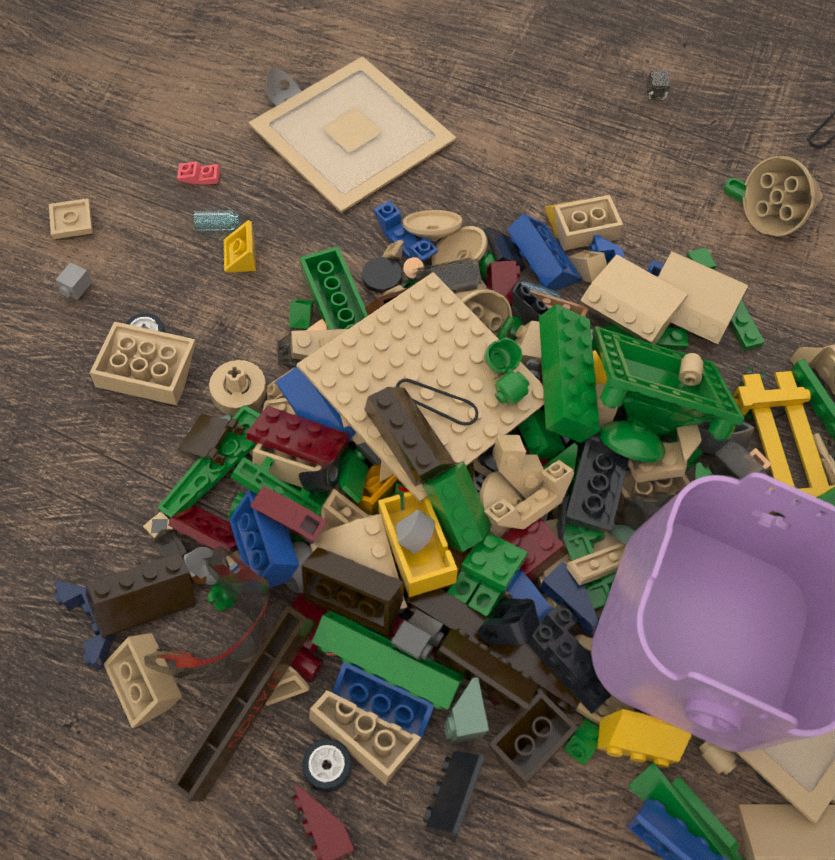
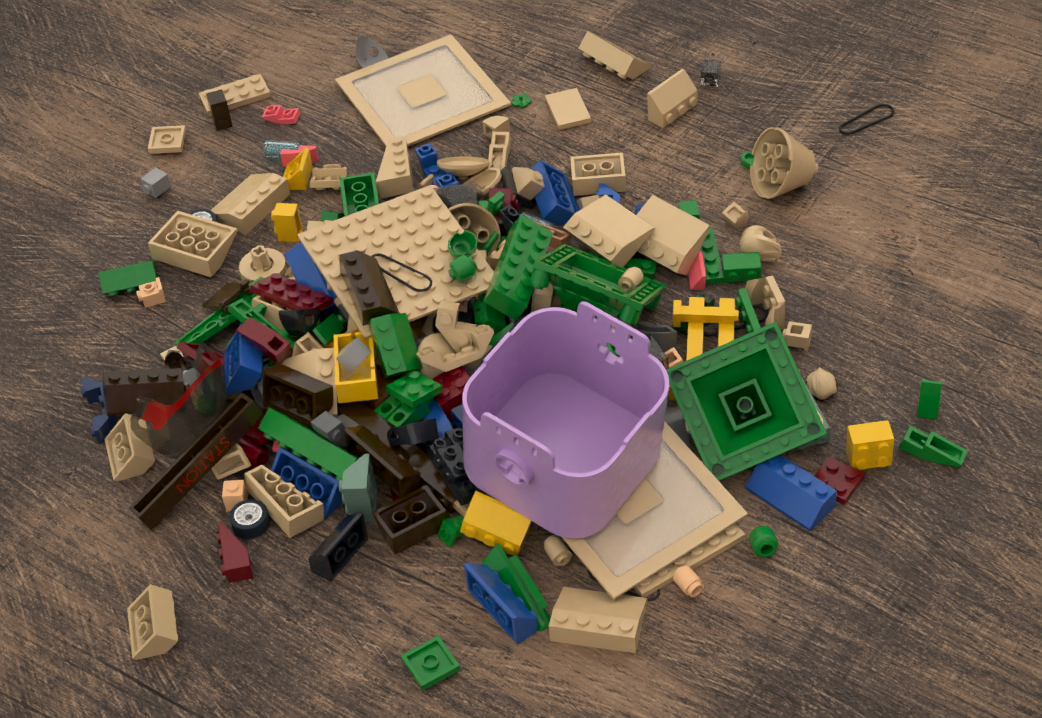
camera: 20 degrees right, 15 degrees down
none -> green slope [98,261,158,297]
none -> light nougat brick [136,277,166,308]
none -> tan plate [199,74,271,116]
none -> dark brown brick [206,89,233,131]
none -> tan slope [211,173,291,235]
none -> light nougat brick [222,480,248,512]
none -> yellow piece [271,203,303,242]
none -> coral slope [280,145,319,167]
none -> tan slope [310,164,347,190]
none -> tan wedge [376,136,414,199]
none -> green plate [479,191,505,218]
none -> tan brick [483,116,510,139]
none -> tan slope [487,132,511,179]
none -> green plant [511,93,532,108]
none -> tan slope [512,167,544,200]
none -> tan tile [545,88,591,130]
none -> tan slope [579,31,651,80]
none -> tan slope [647,69,698,128]
none -> coral slope [688,251,706,290]
none -> tan plate [721,202,749,229]
none -> green brick [722,252,761,283]
none -> tan helmet [739,225,781,262]

